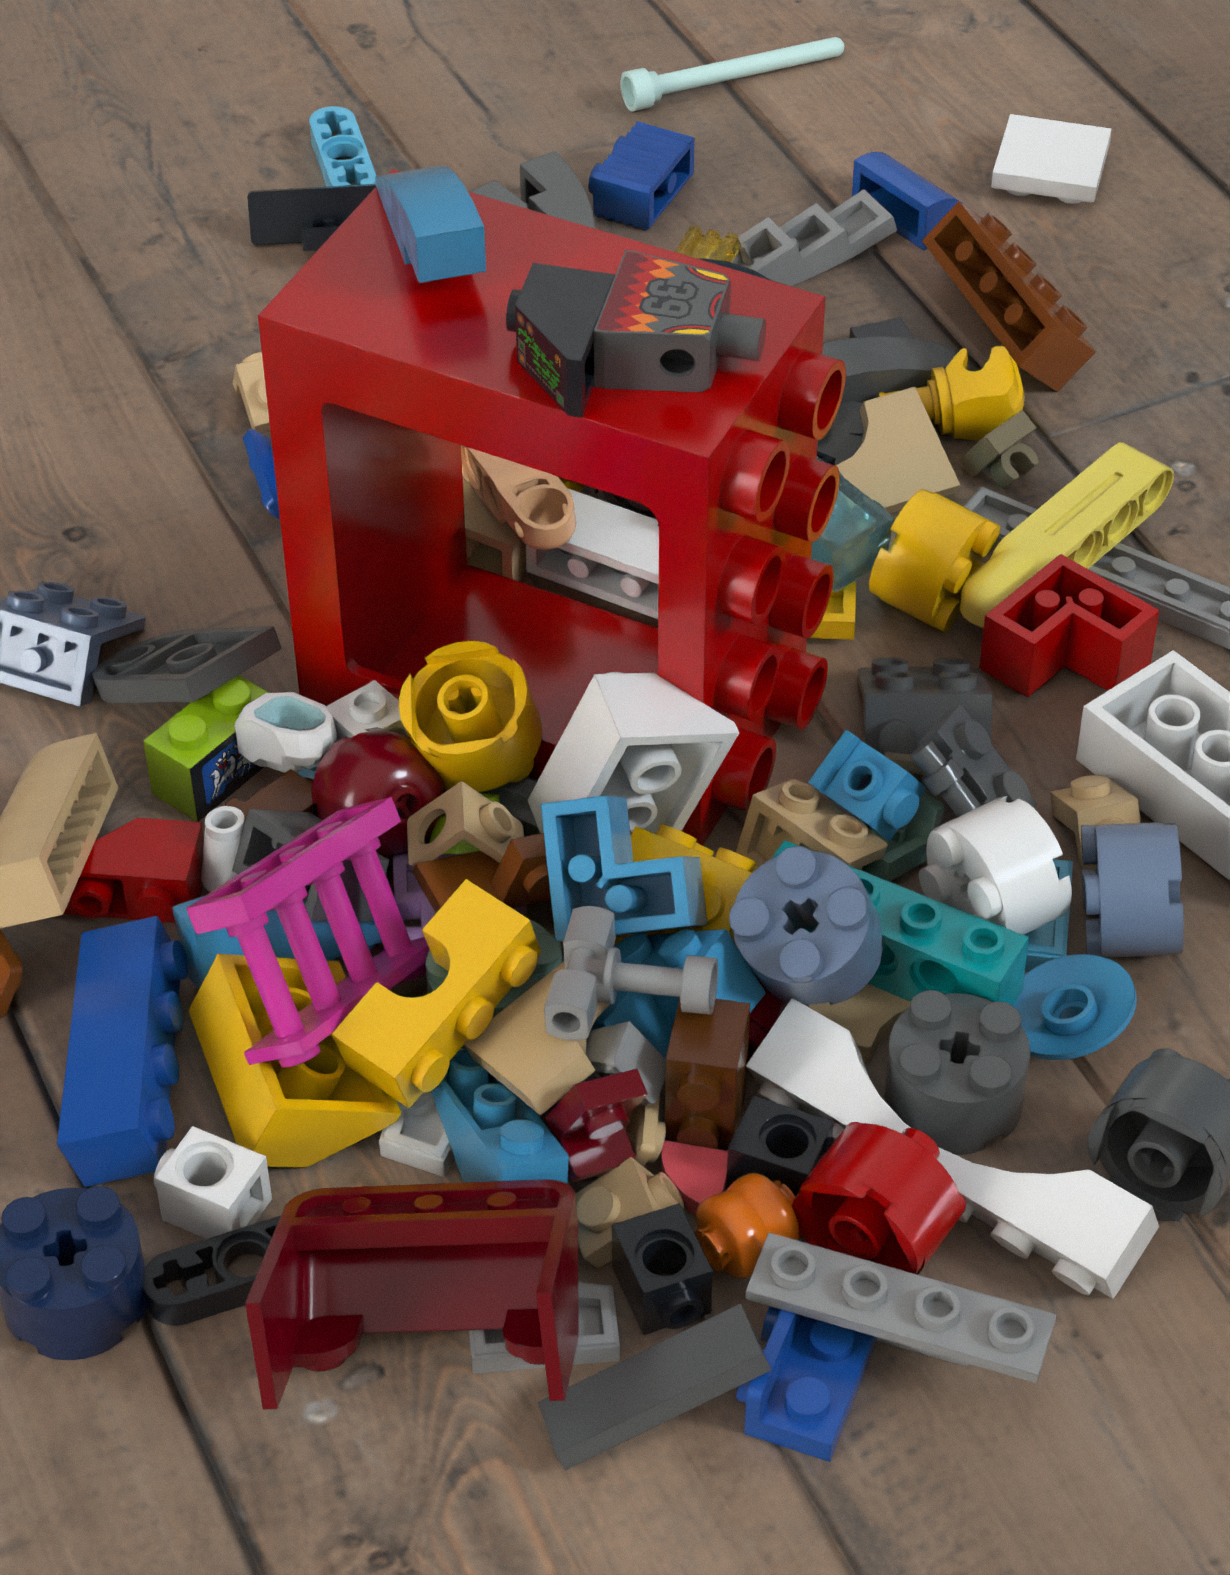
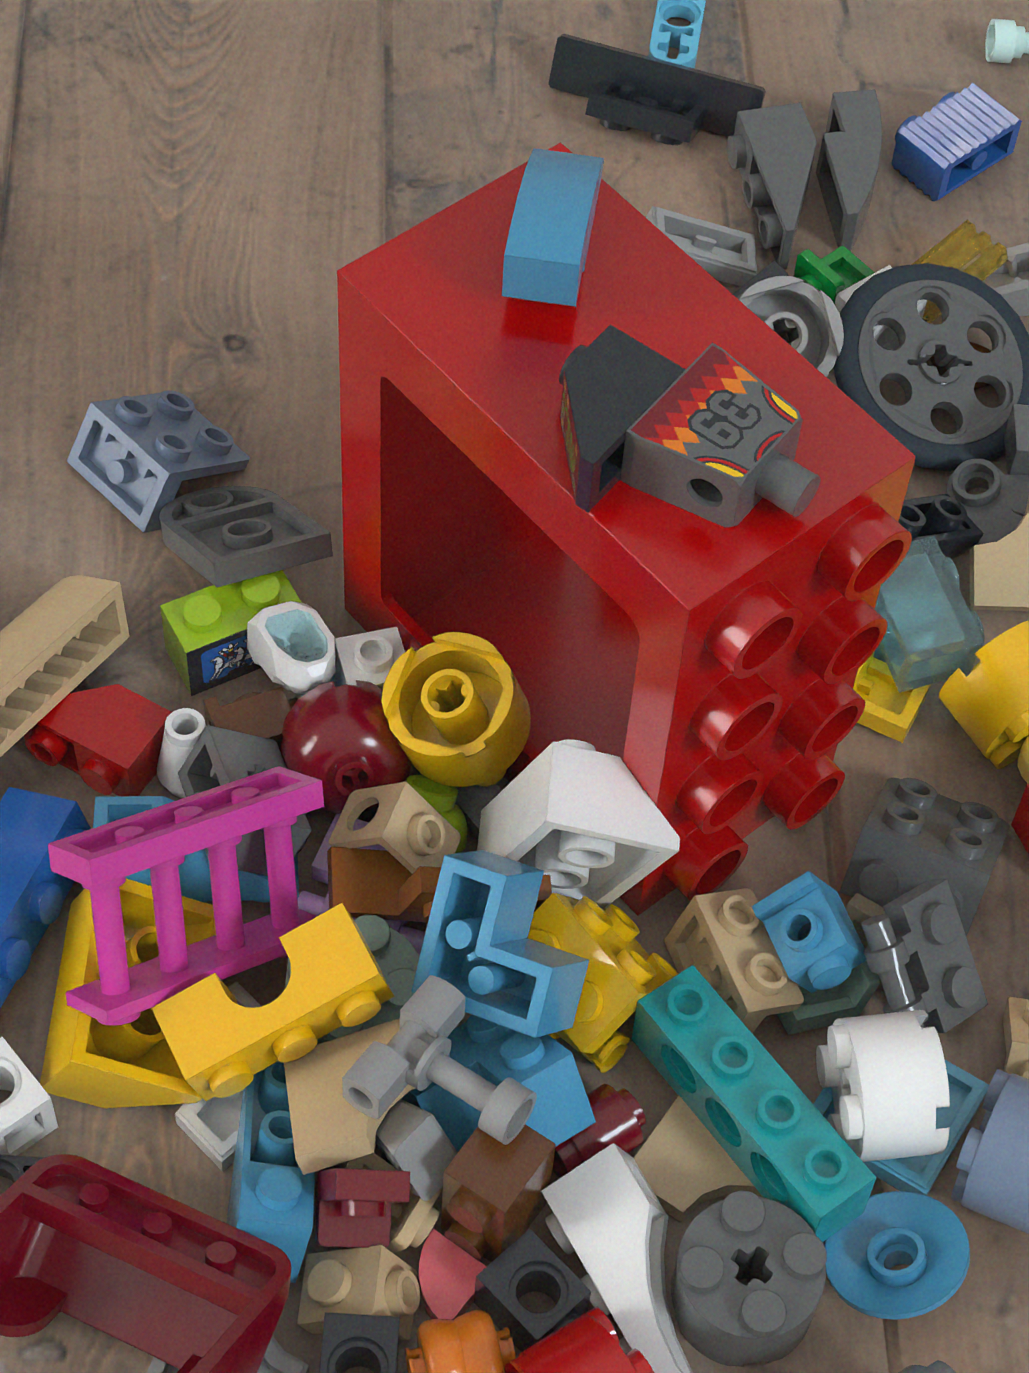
camera: 20 degrees right, 10 degrees up
sand blue brick [729,846,883,1007] -> none

